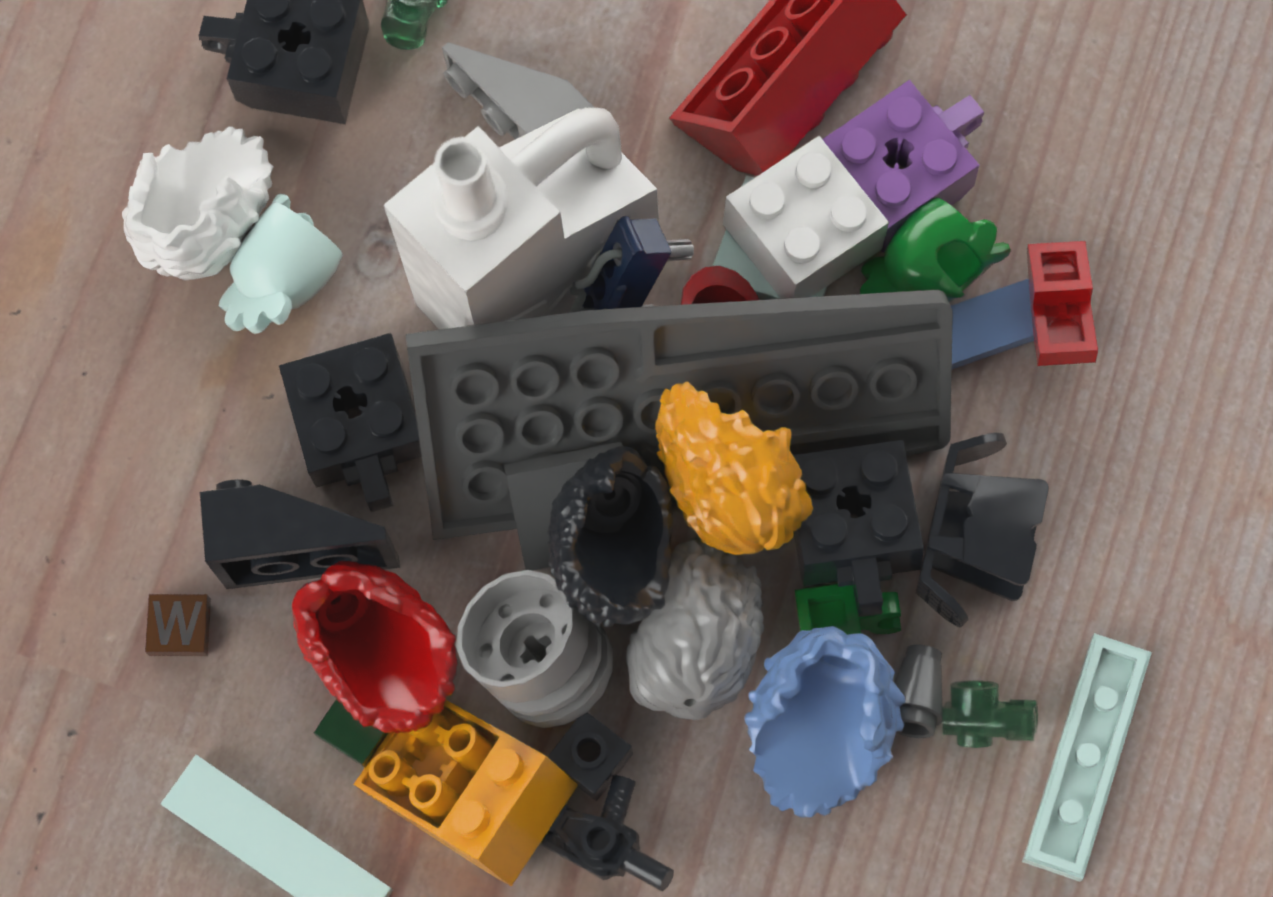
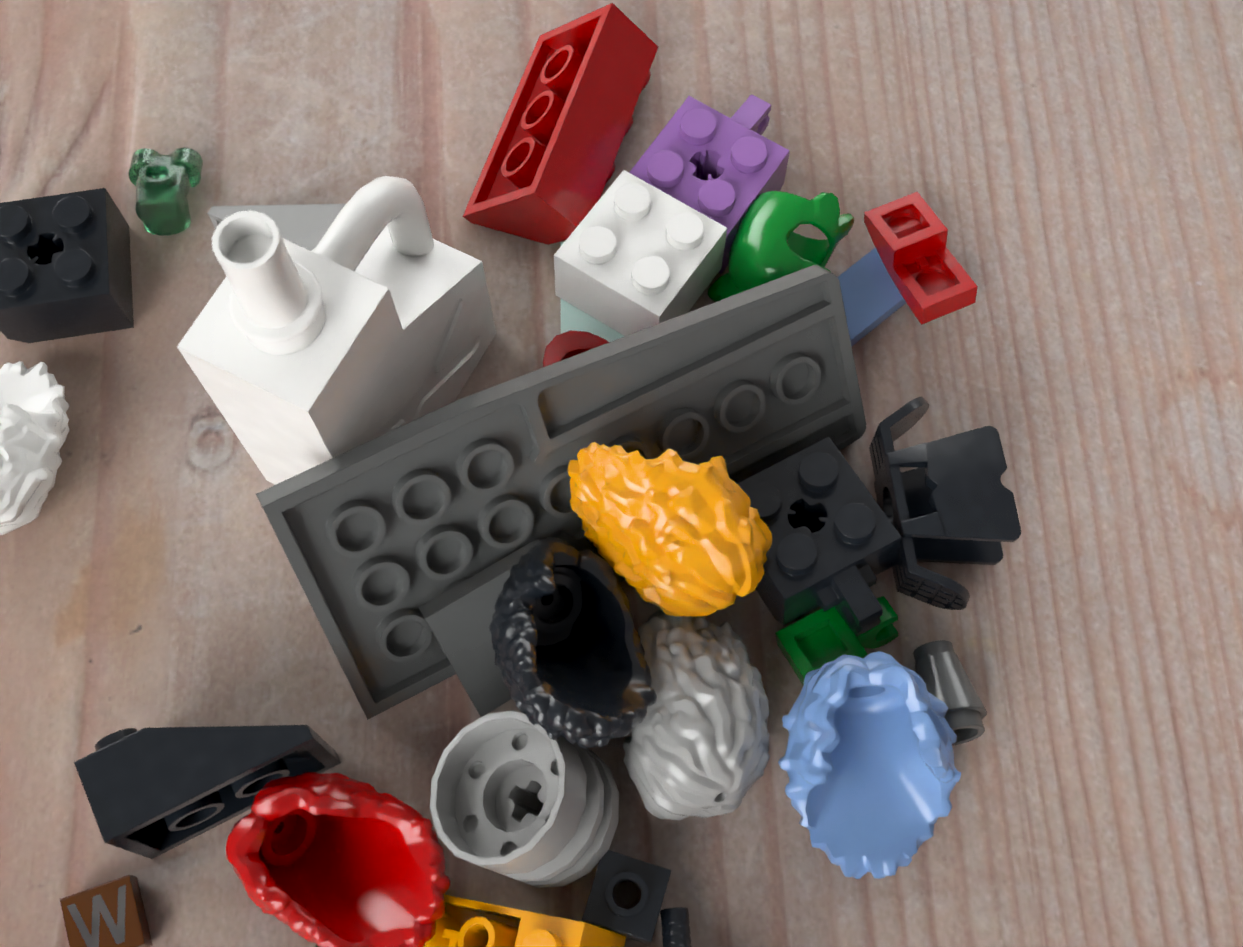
camera: 25 degrees left, 5 degrees down
light aqua piece [219,194,343,334] -> none
black hinge [279,333,422,512] -> none
dark blue piece [569,216,694,313] -> none
clear green plate [942,680,1038,748] -> none
light aqua tile [1022,633,1152,882] -> none

